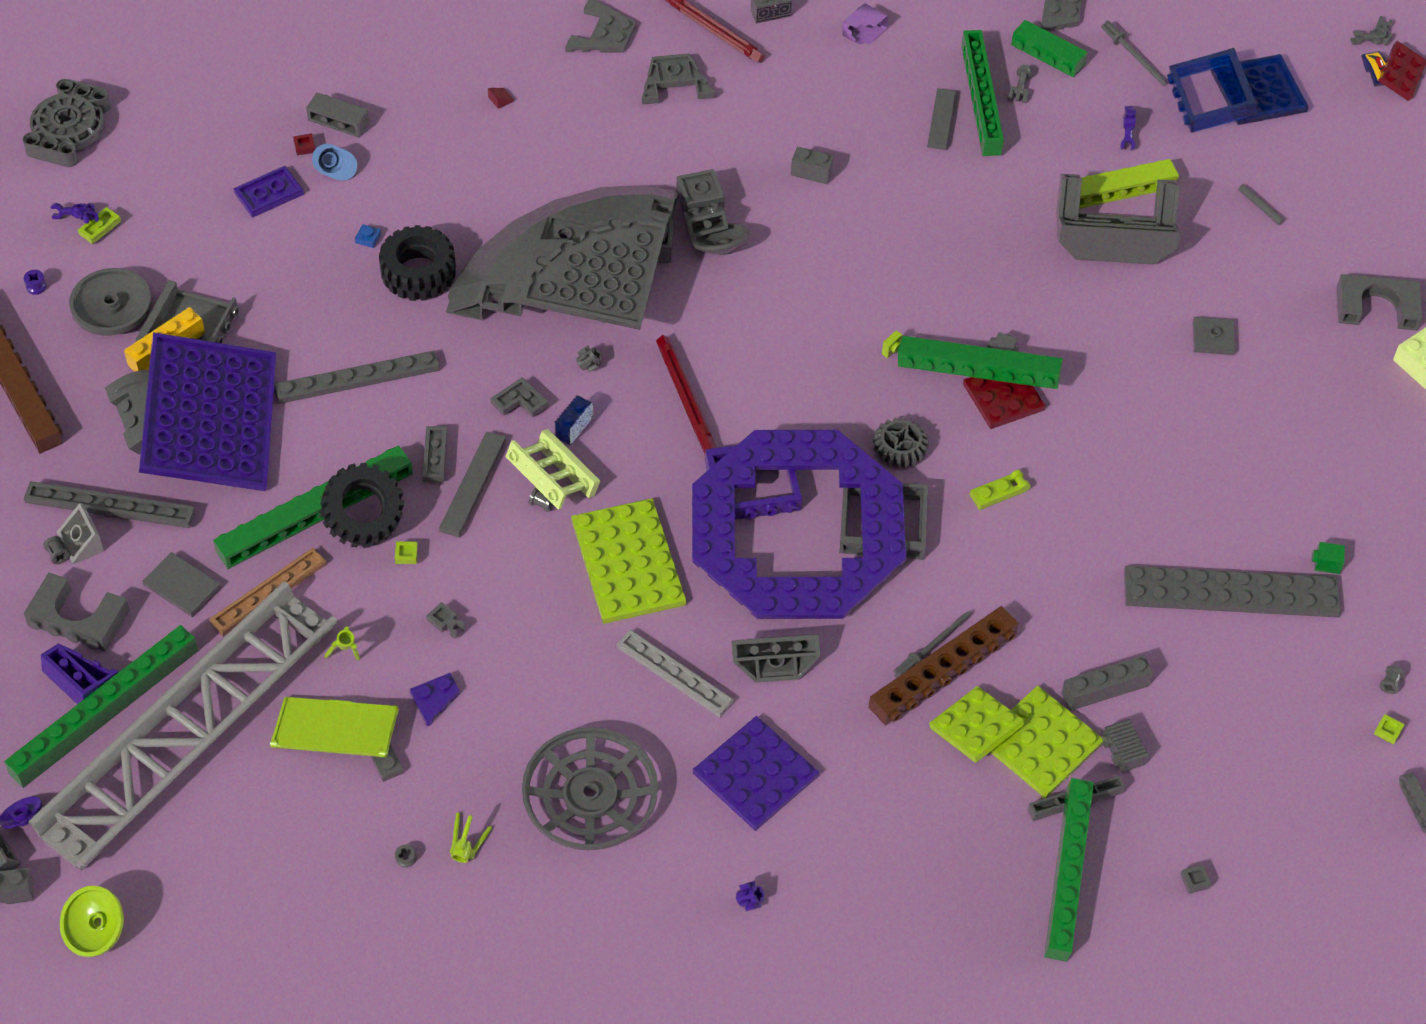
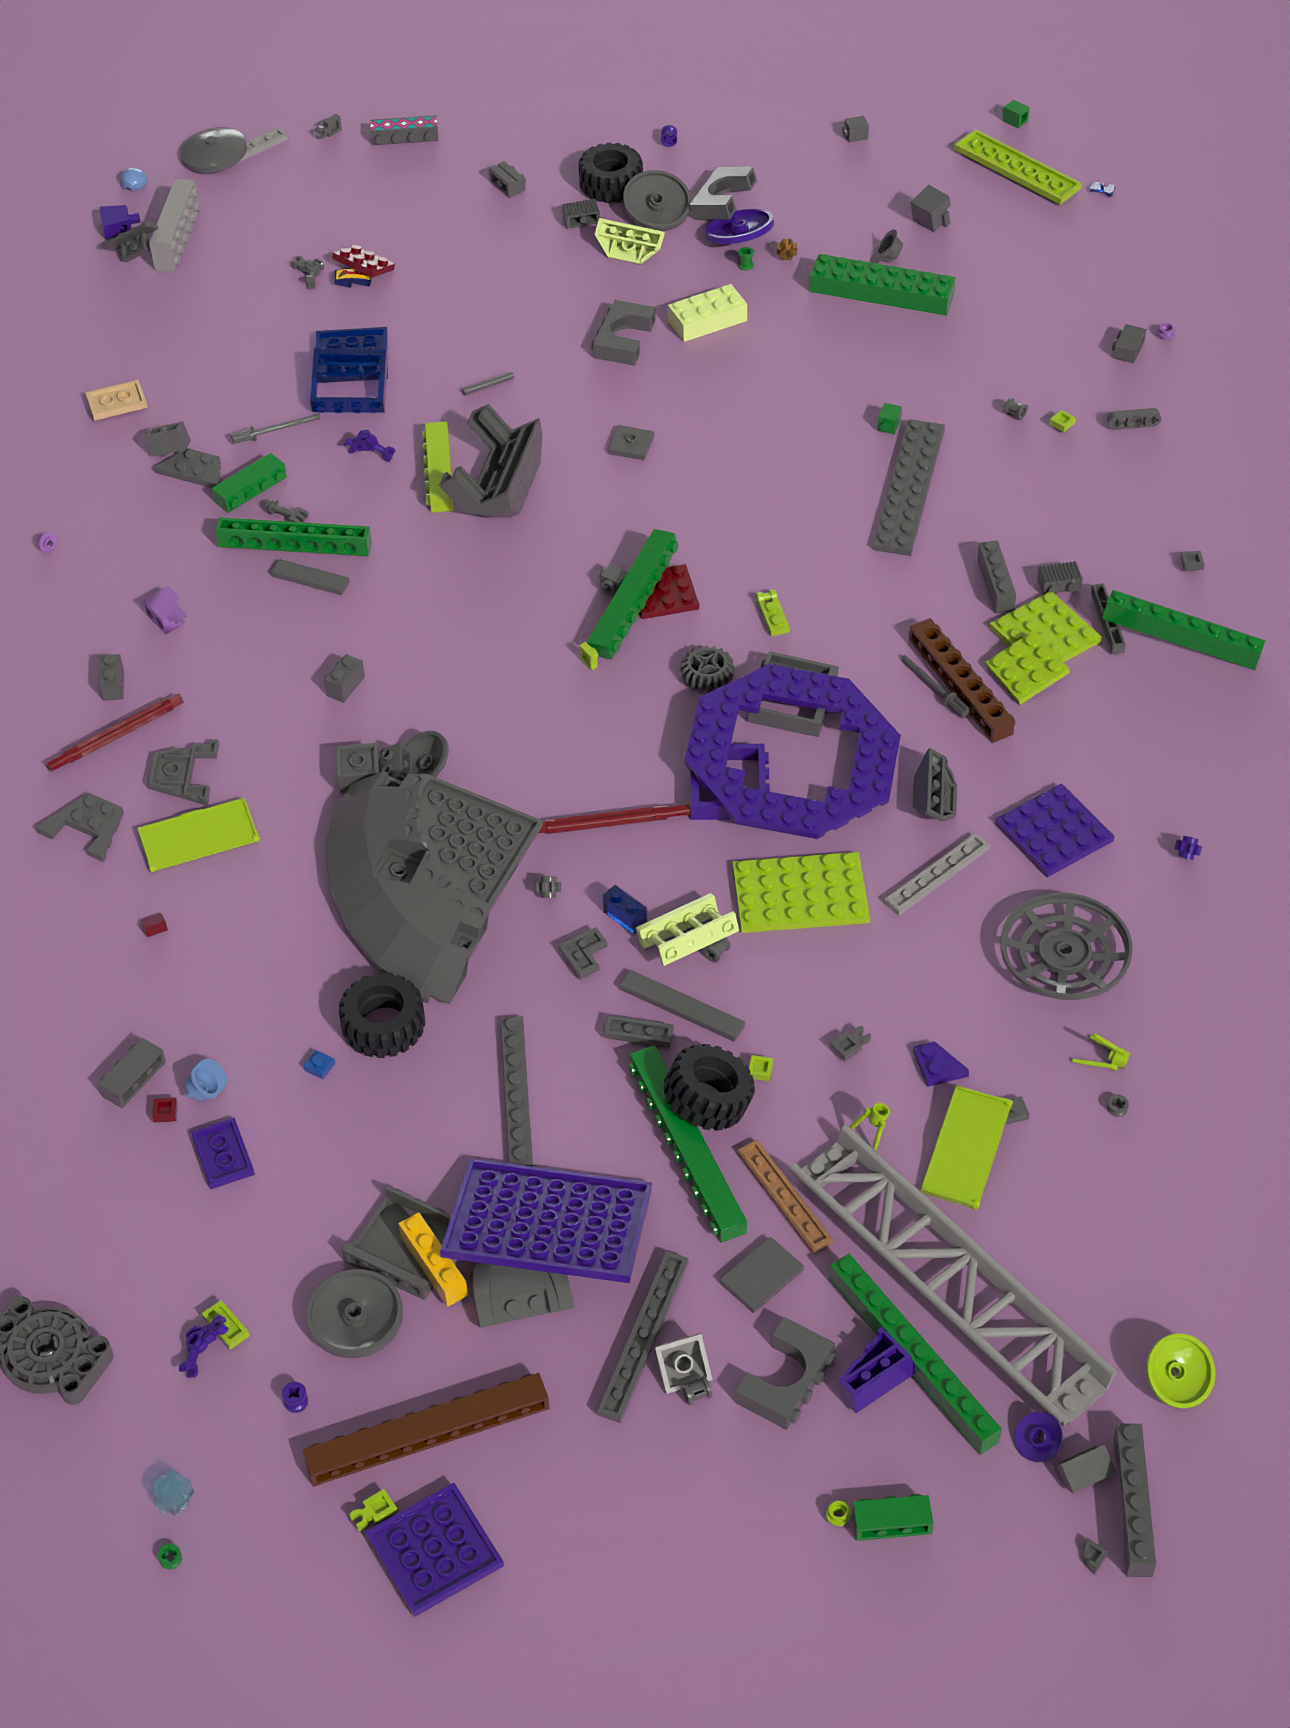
camera: 75 degrees left, 5 degrees down
none -> lime door [138,797,260,872]

